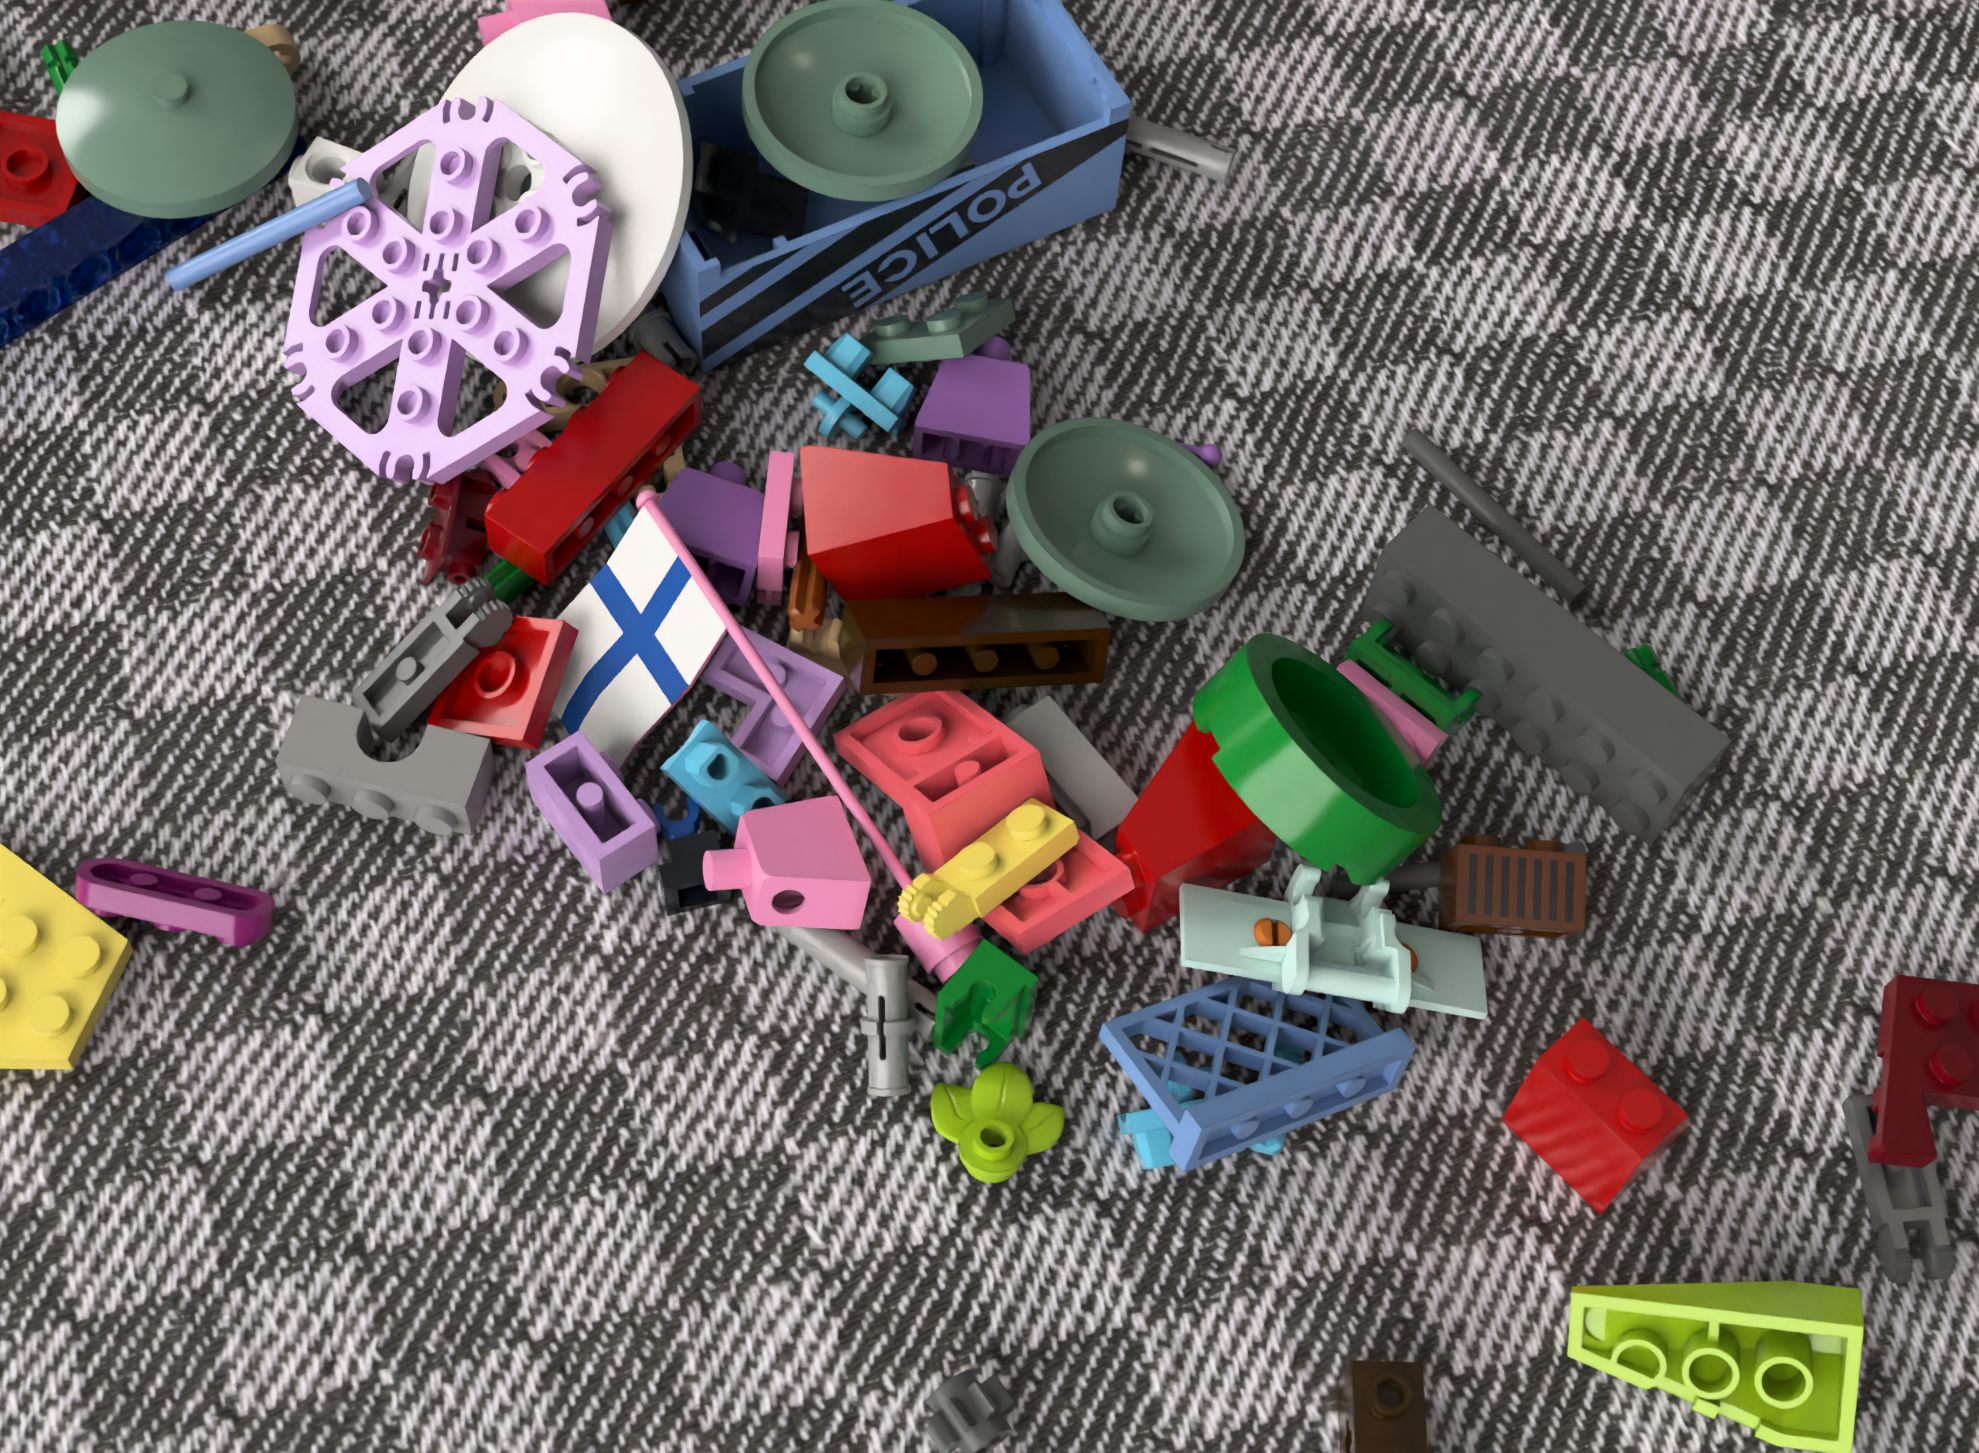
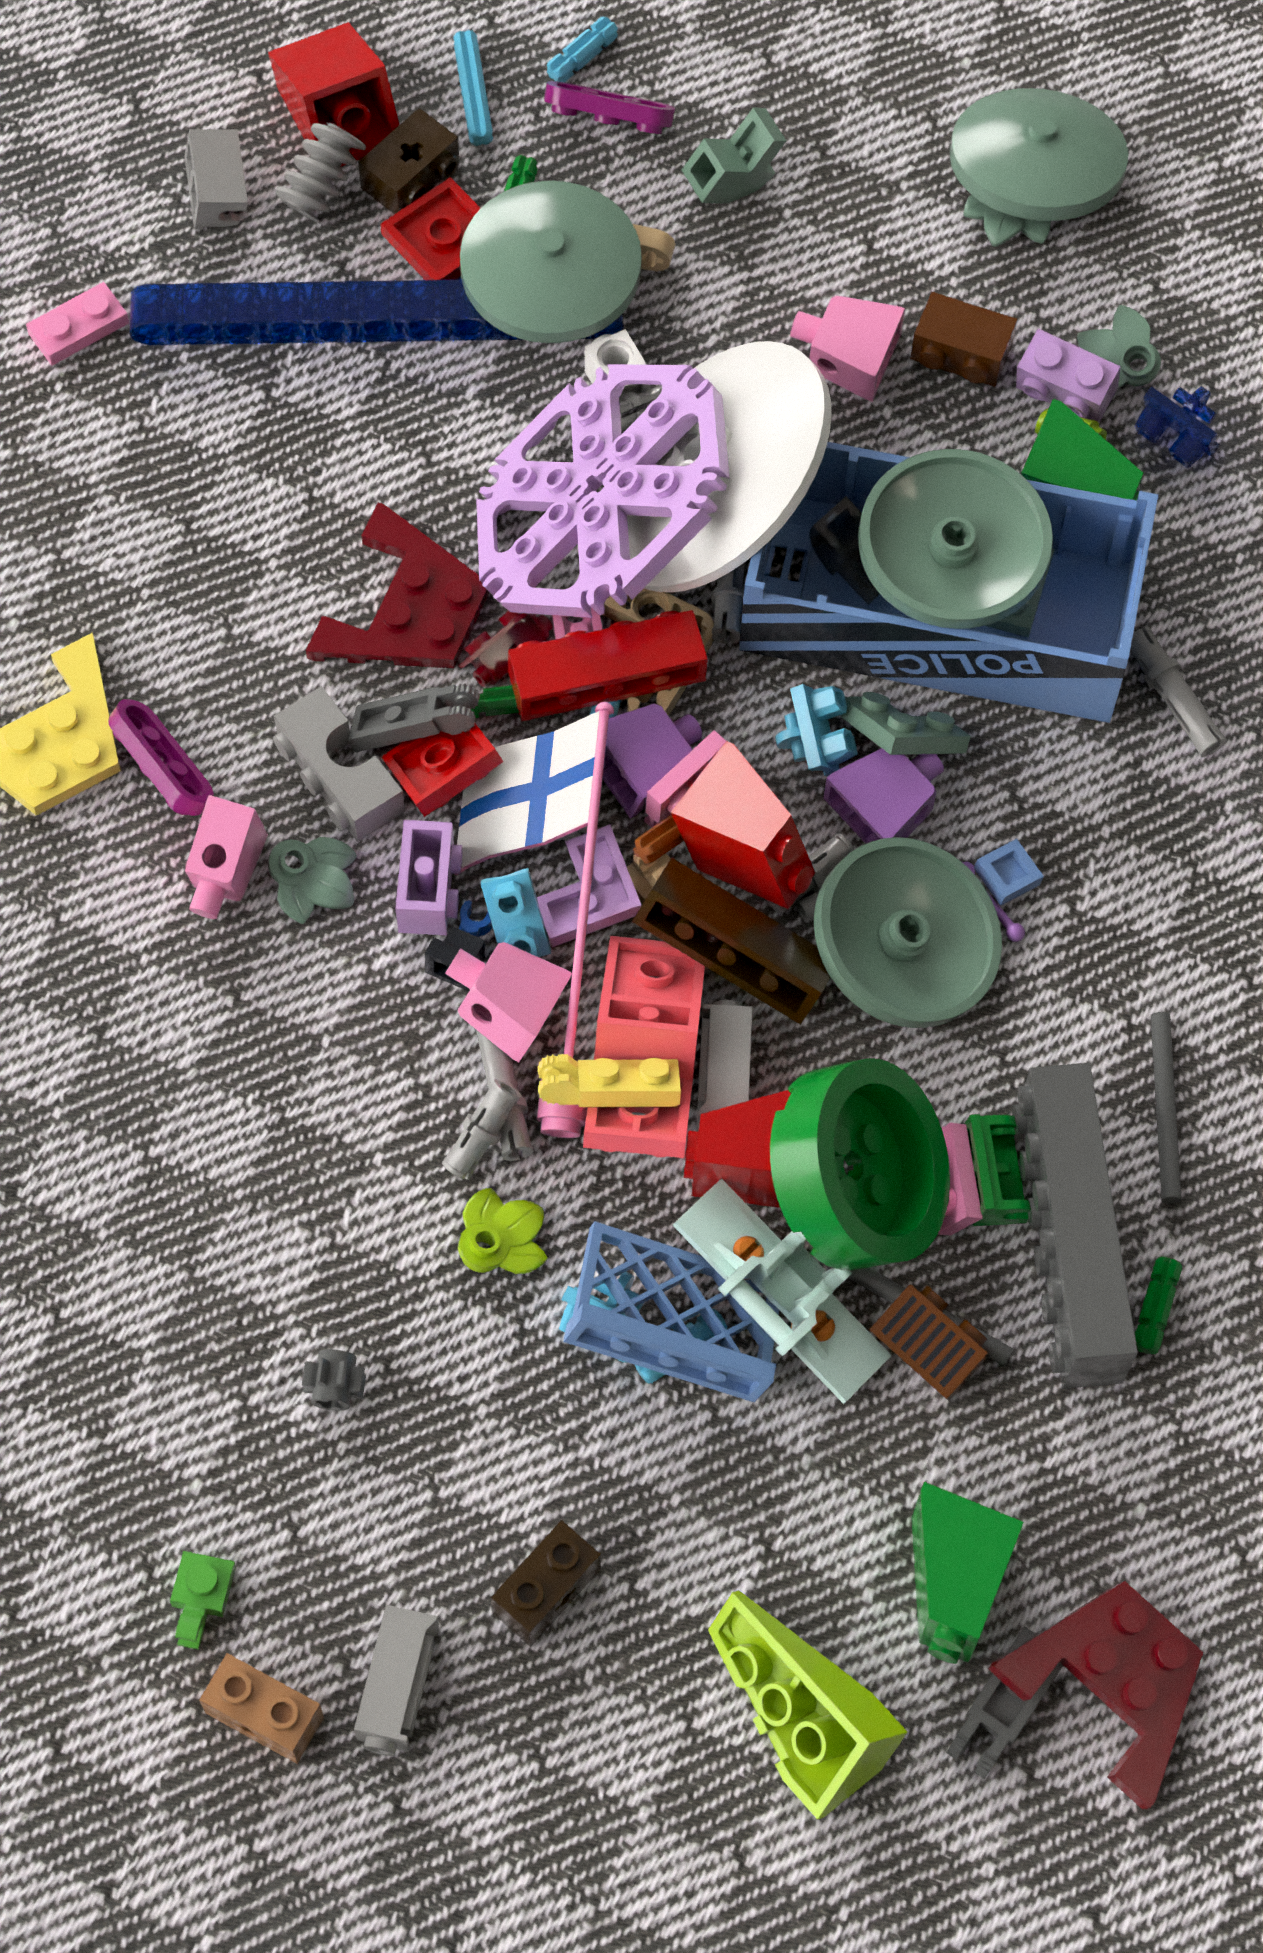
camera: 45 degrees right, 5 degrees up
medium blue bar [166,177,372,291] -> none
green hinge [933,939,1039,1070] -> none
red slope [1501,1017,1692,1215] -> none
none -> bright pink torso [185,795,268,919]
none -> sand green plate [268,837,357,924]
none -> dark red wing [306,502,490,669]
none -> green slope [911,1482,1024,1664]
none -> medium blue plate [974,839,1044,906]

